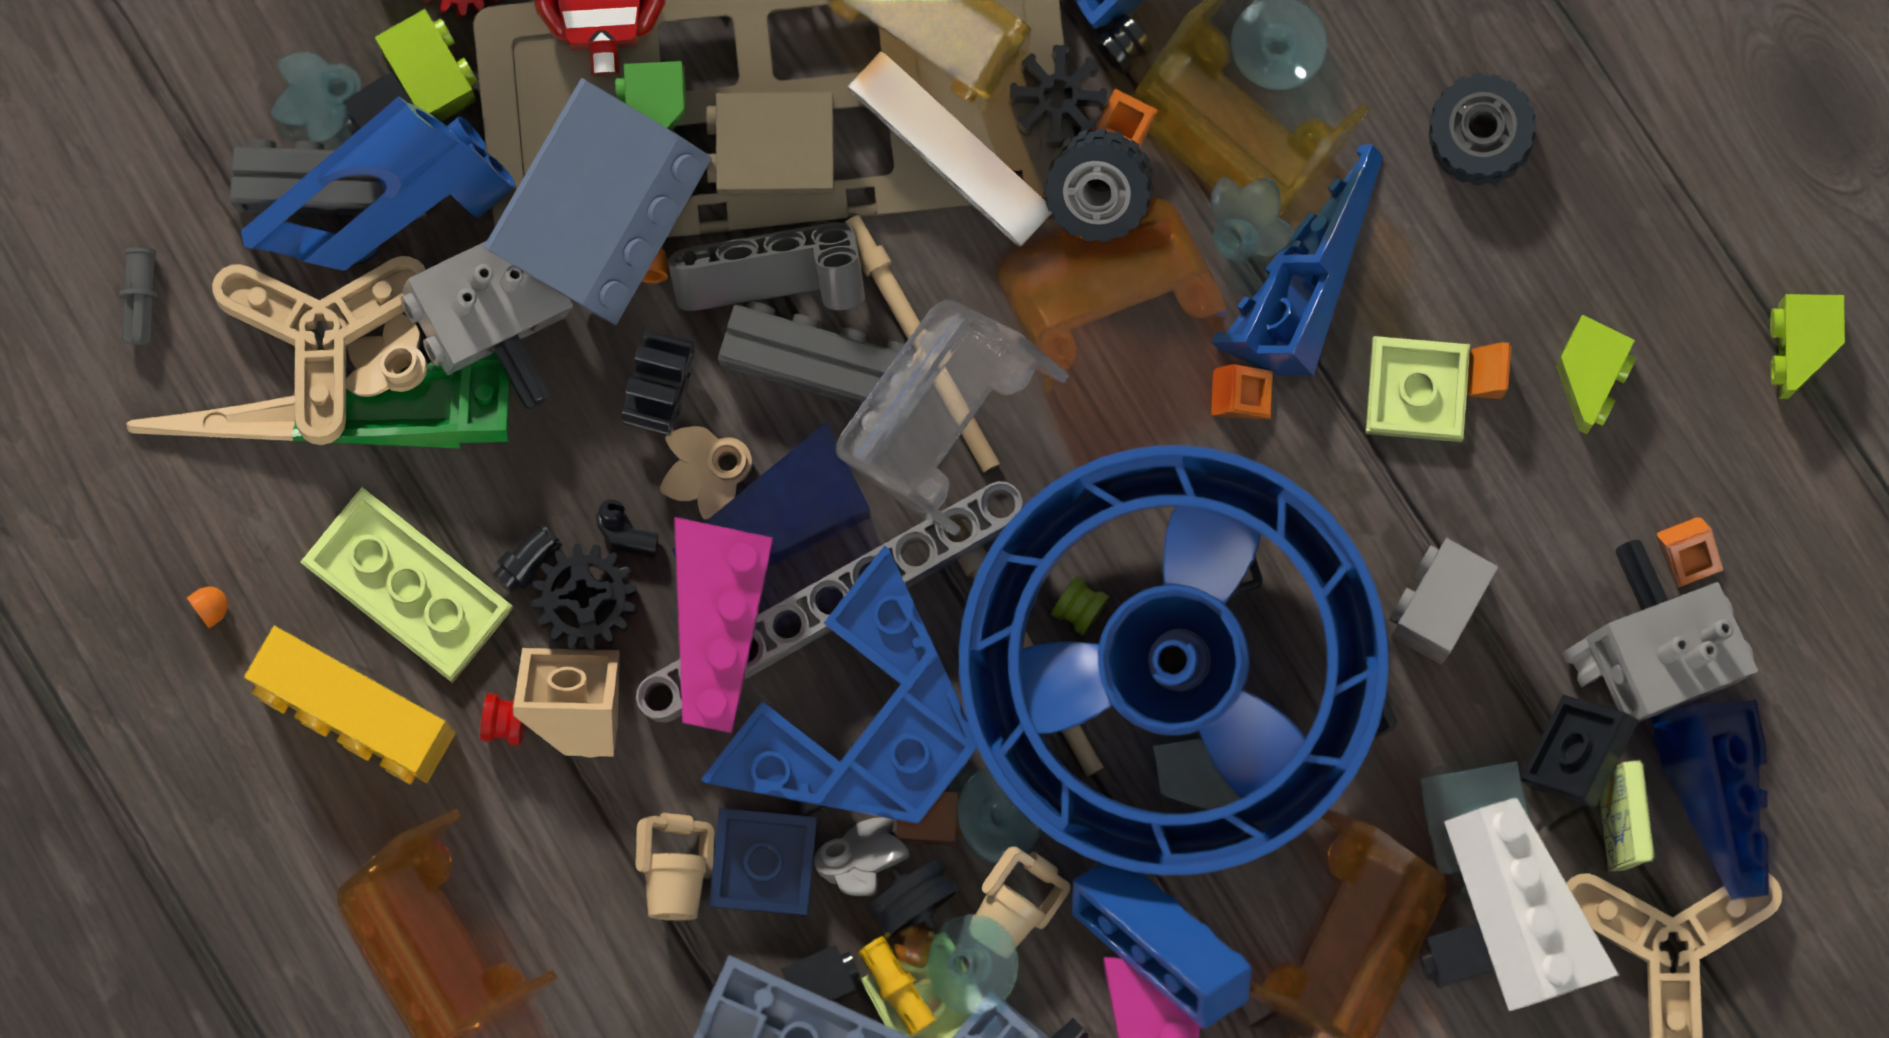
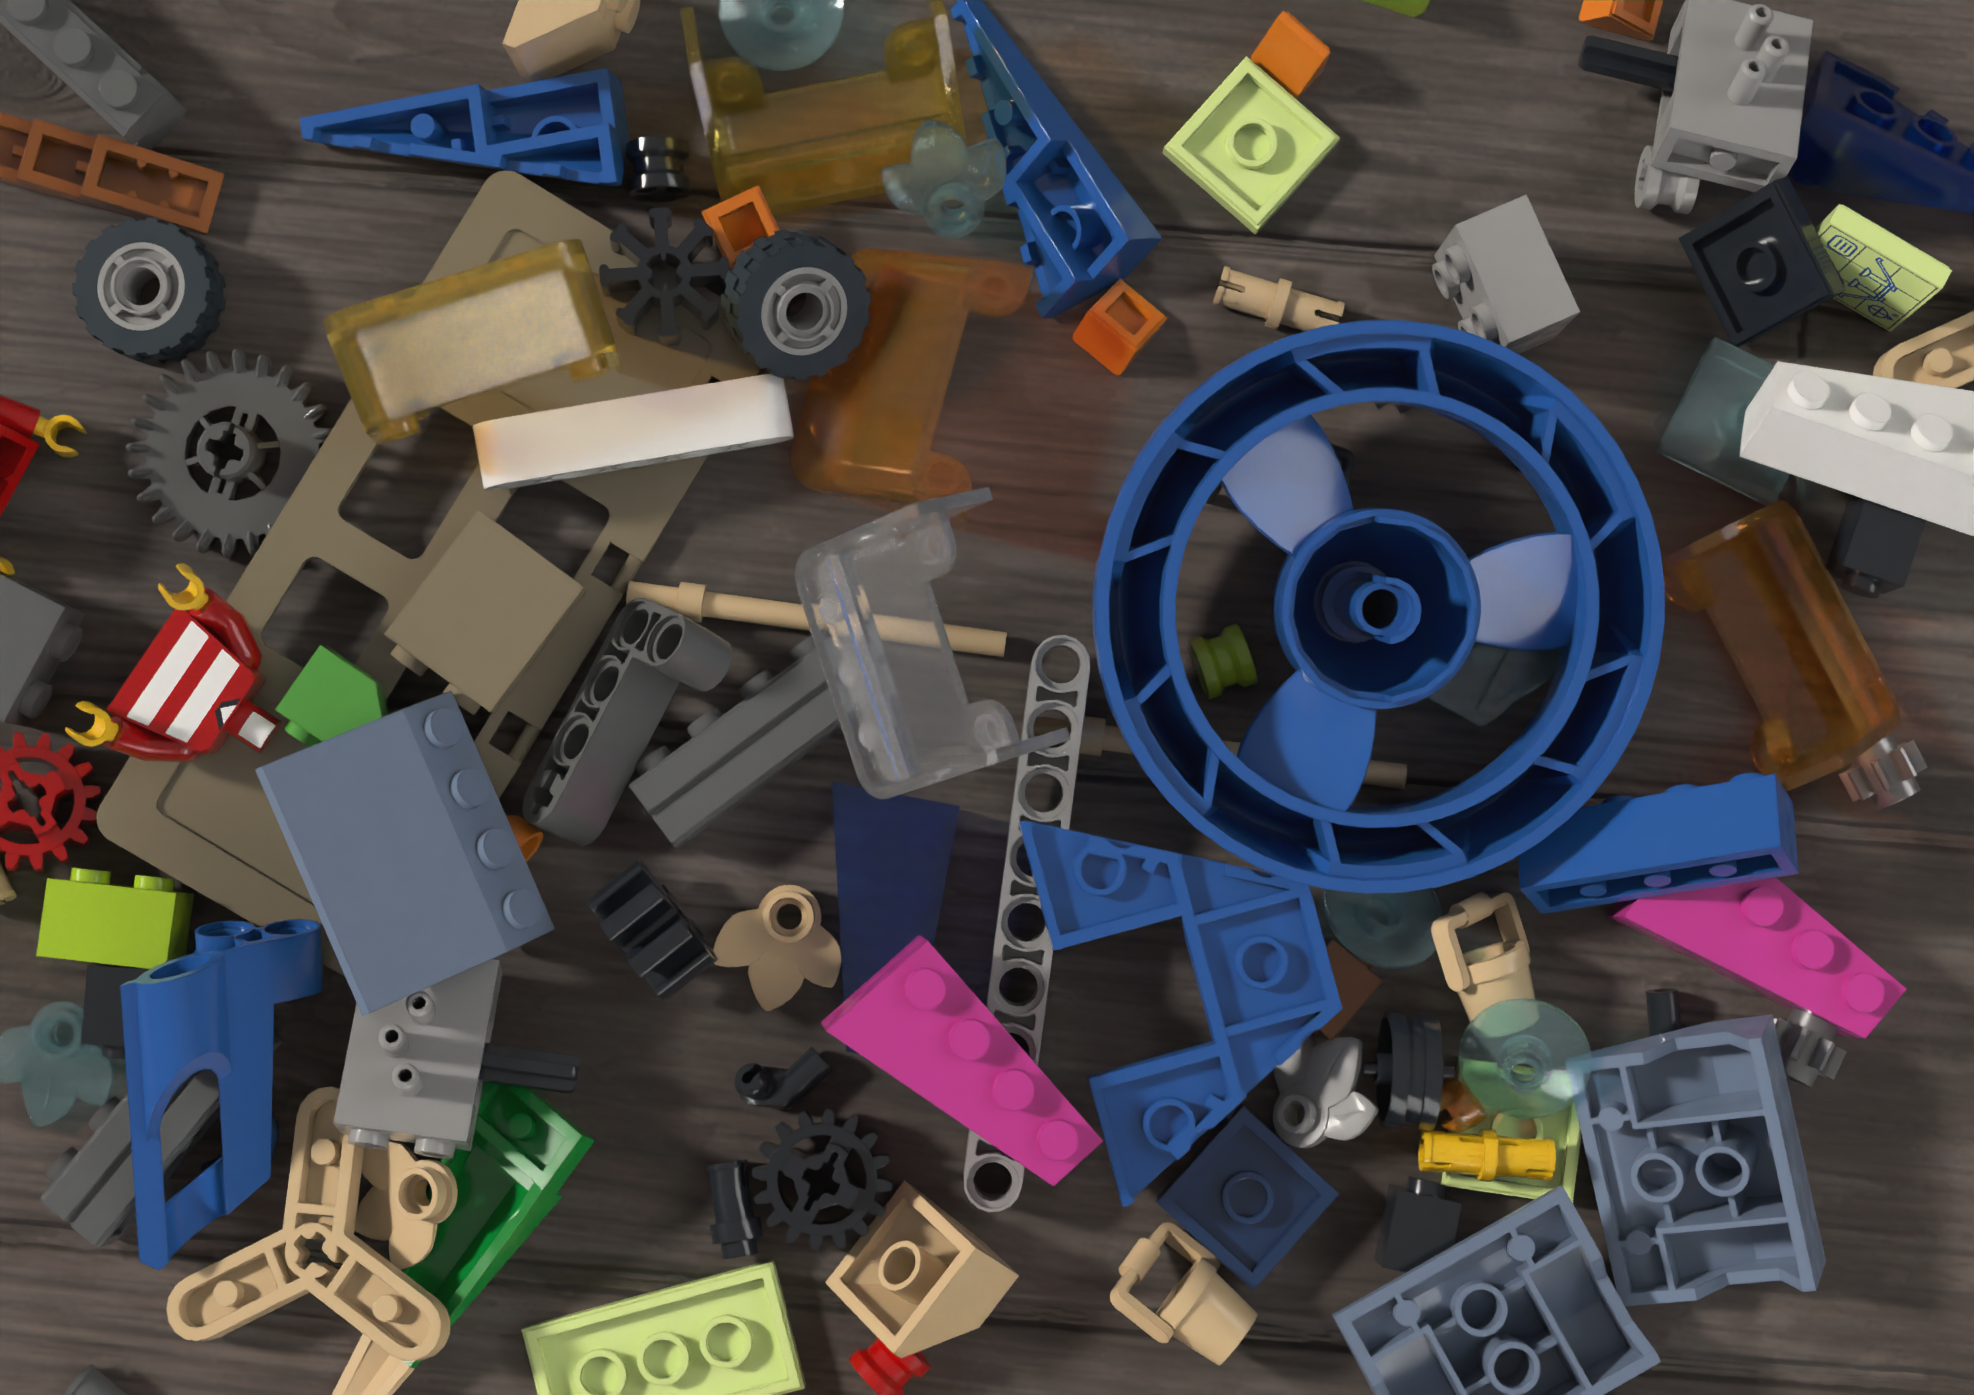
camera: 60 degrees left, 5 degrees up
none -> tan pin [1212,266,1345,331]

